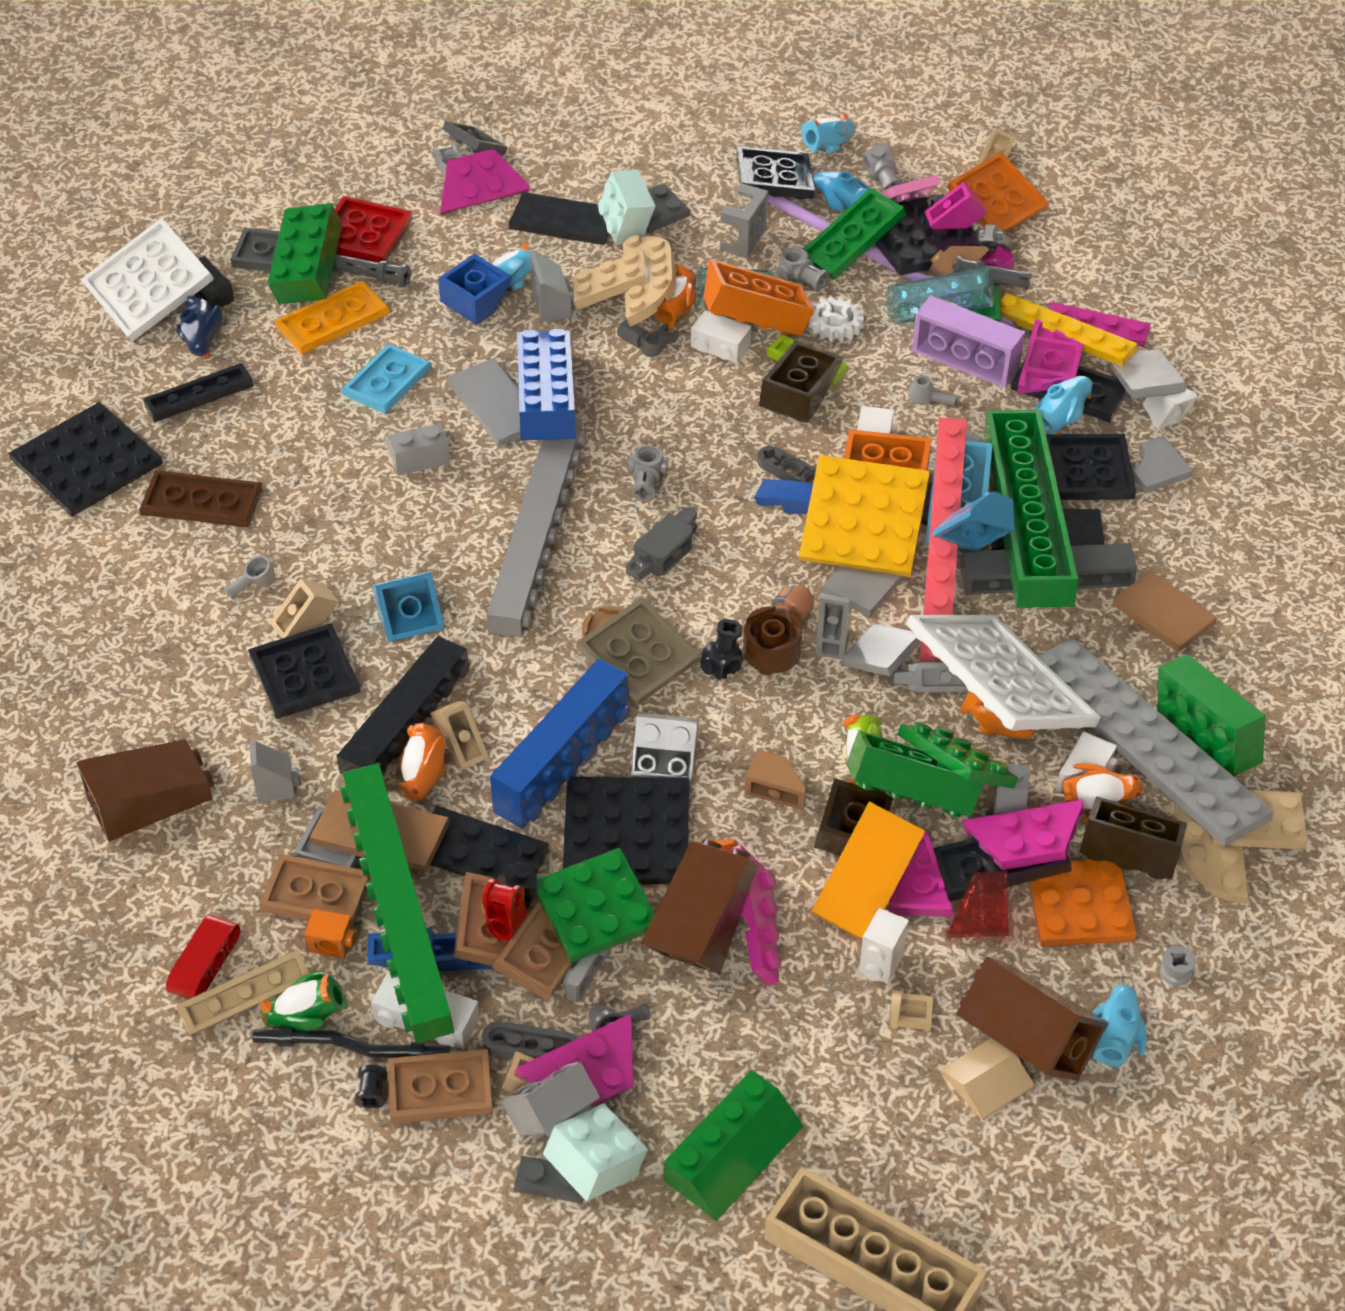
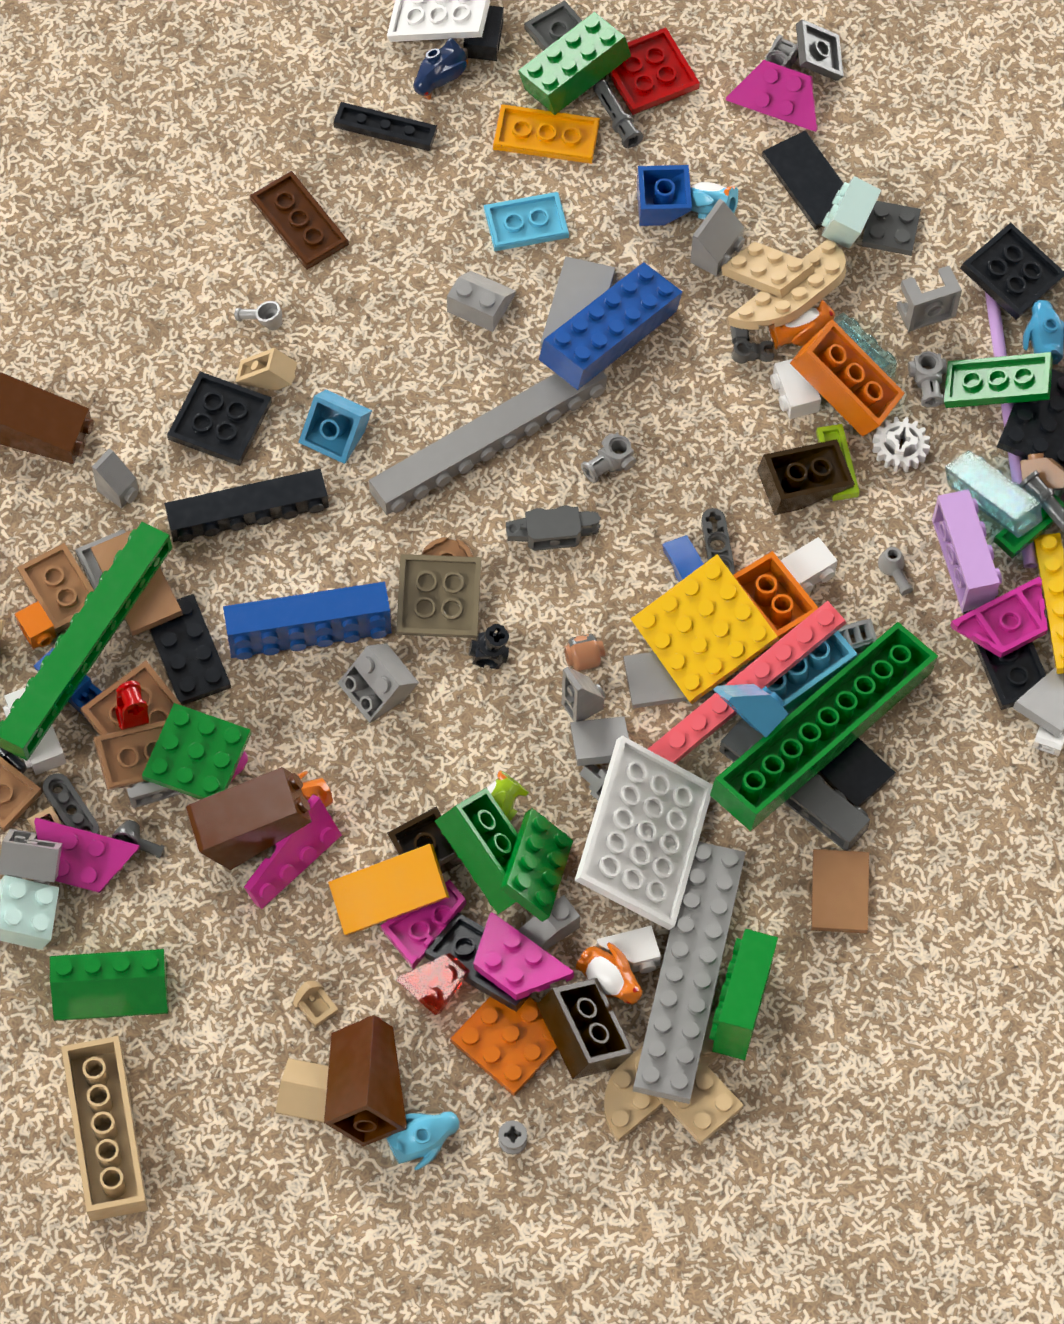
camera: 45 degrees right, 15 degrees up
black plate [9,402,163,517] -> none
orange animal [398,723,446,802] -> none
tan slope [431,701,489,770] -> none
black brick [494,862,538,909] -> none
black plate [563,777,689,884] -> none
reddish brown brick [743,606,802,675] -> none
medium nougat slope [745,749,806,810] -> none
white brick [859,908,909,984] -> none
medium azure animal [1035,376,1093,434] -> none
black plate [1046,434,1136,500] -> none
light grey tile [1132,436,1193,493] -> none

